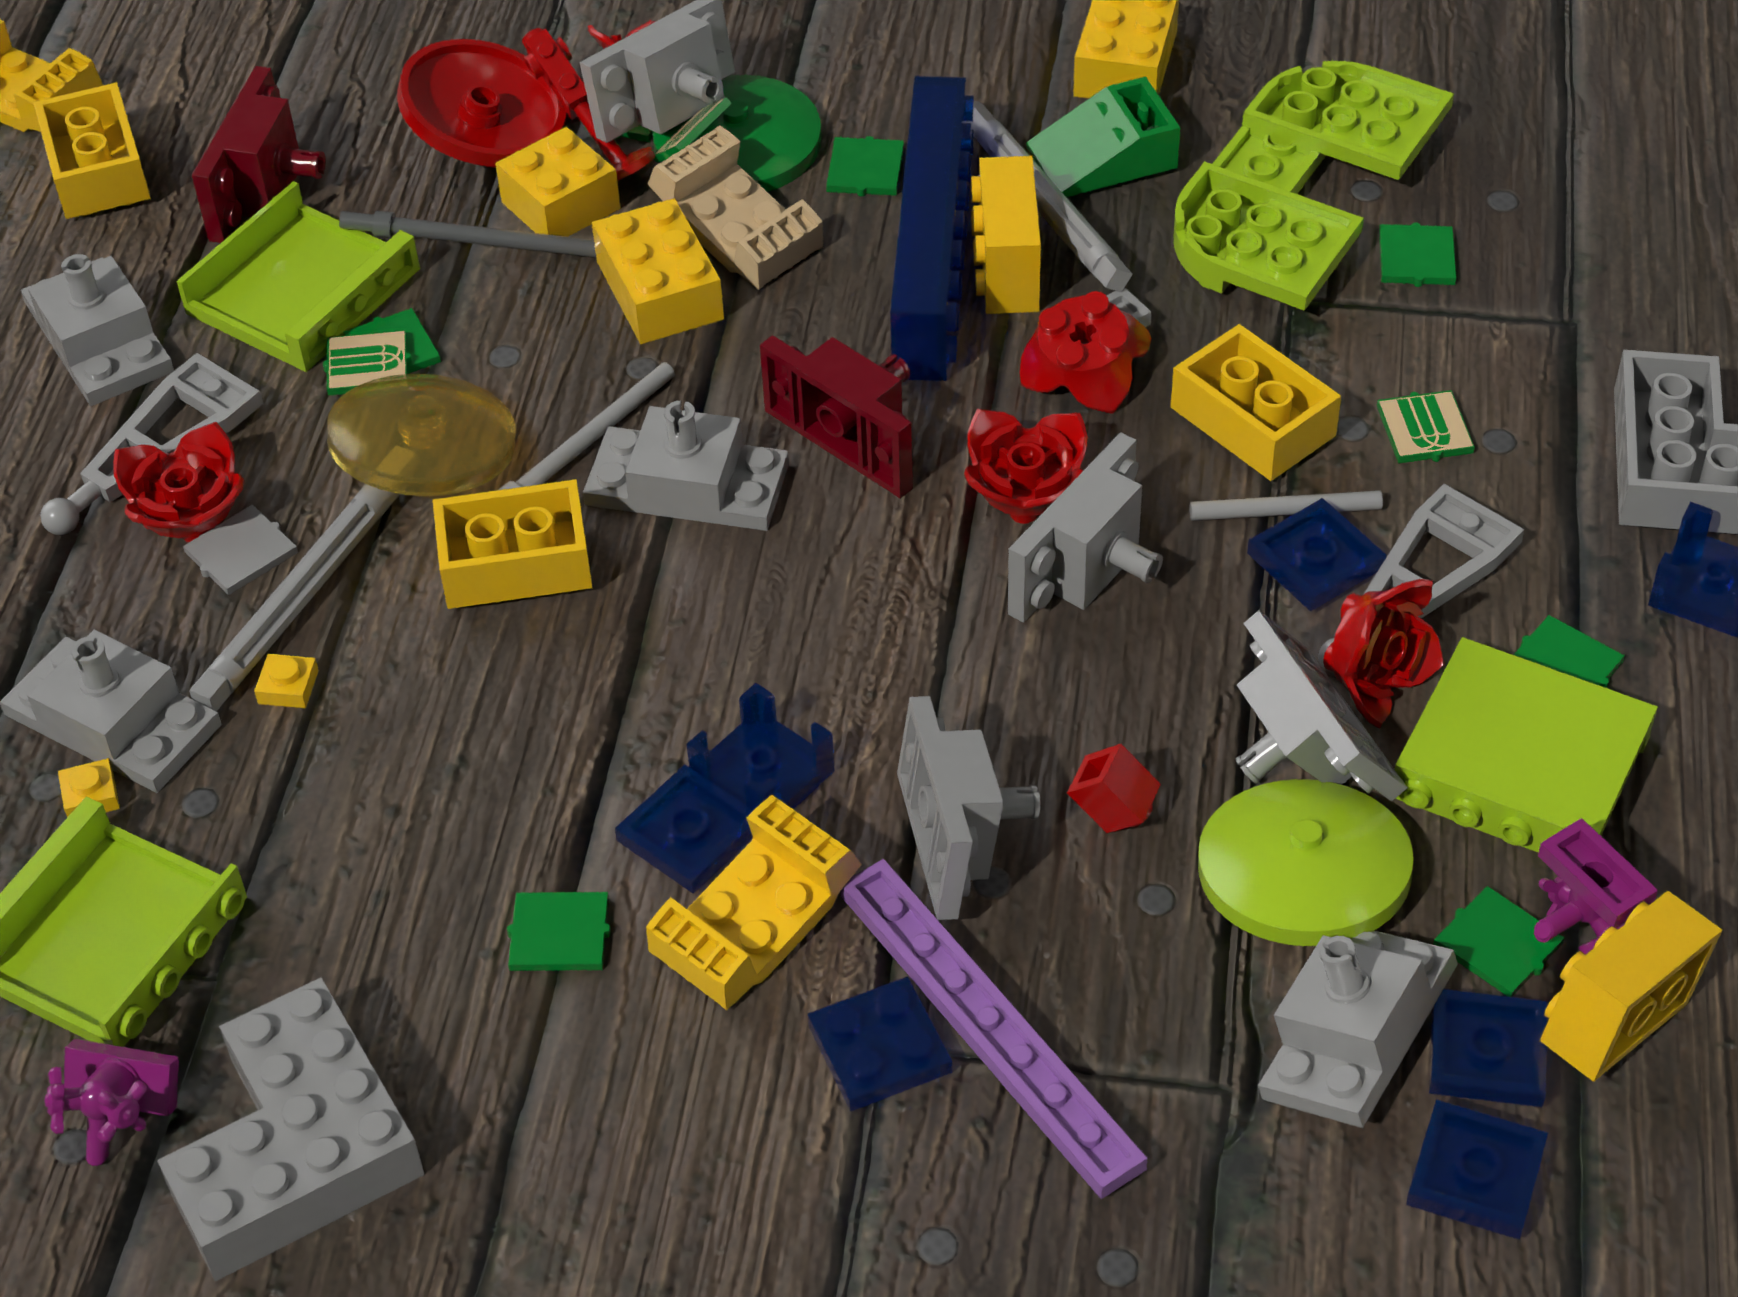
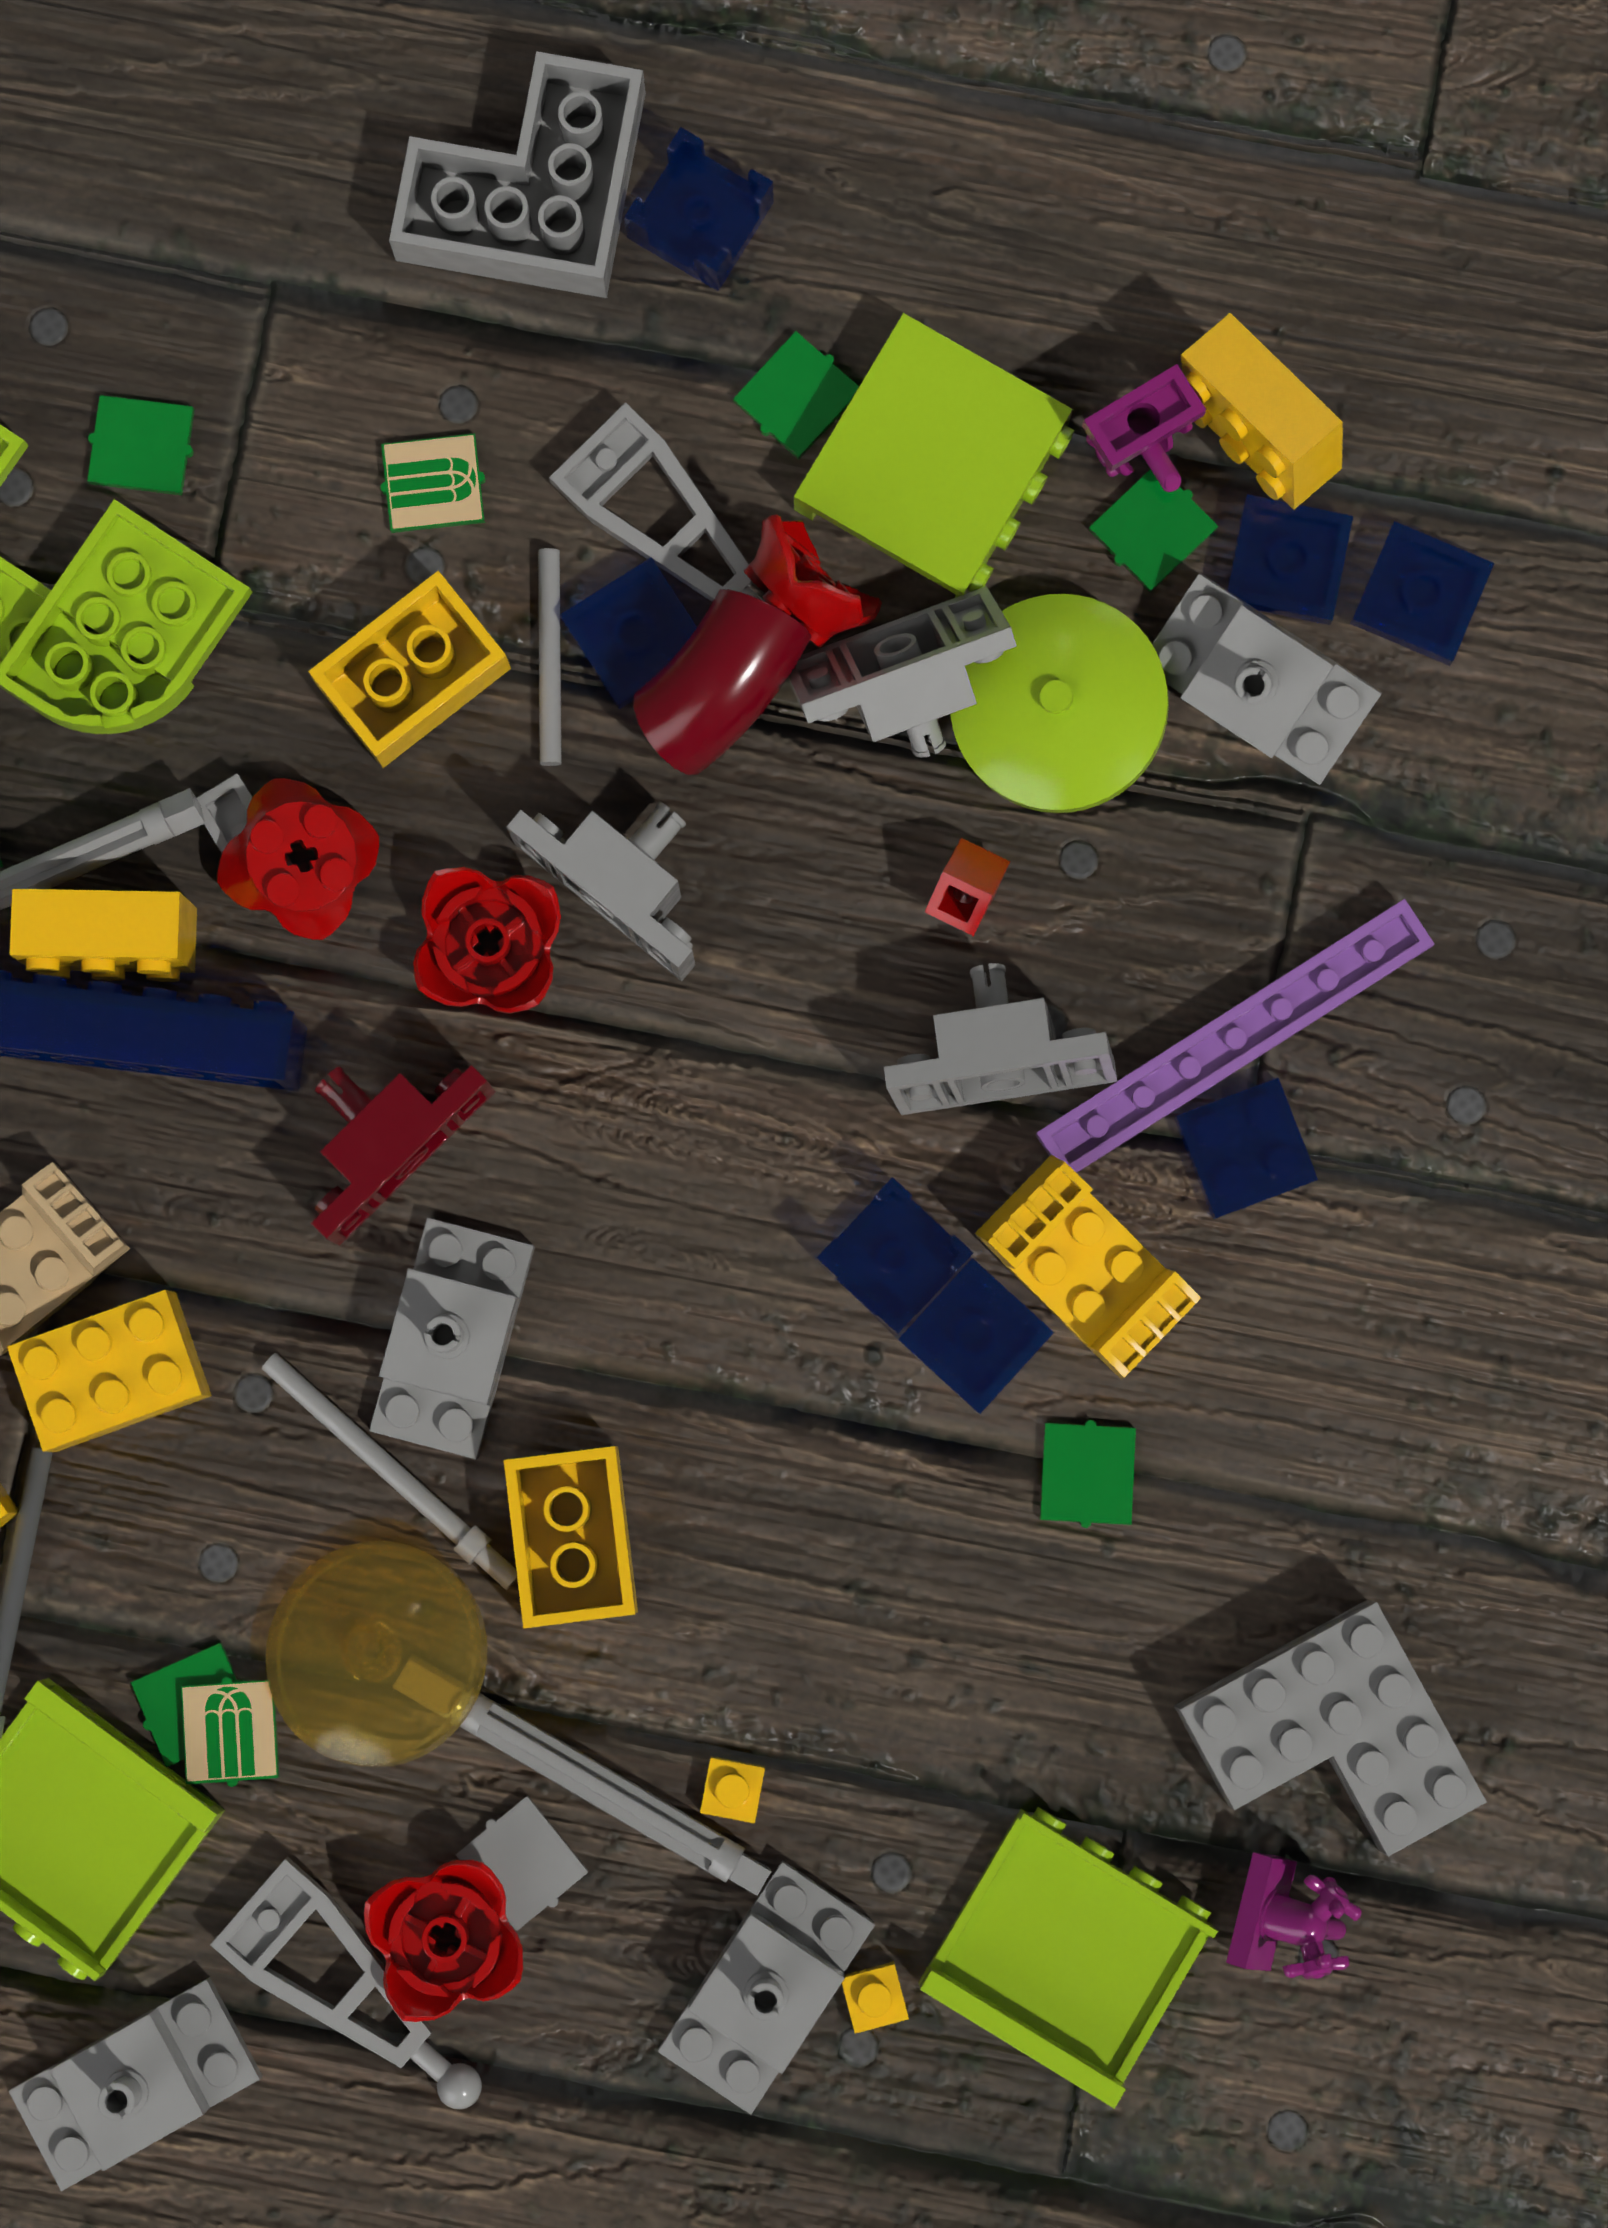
camera: 90 degrees left, 35 degrees up
none -> dark red brick [633,589,811,775]

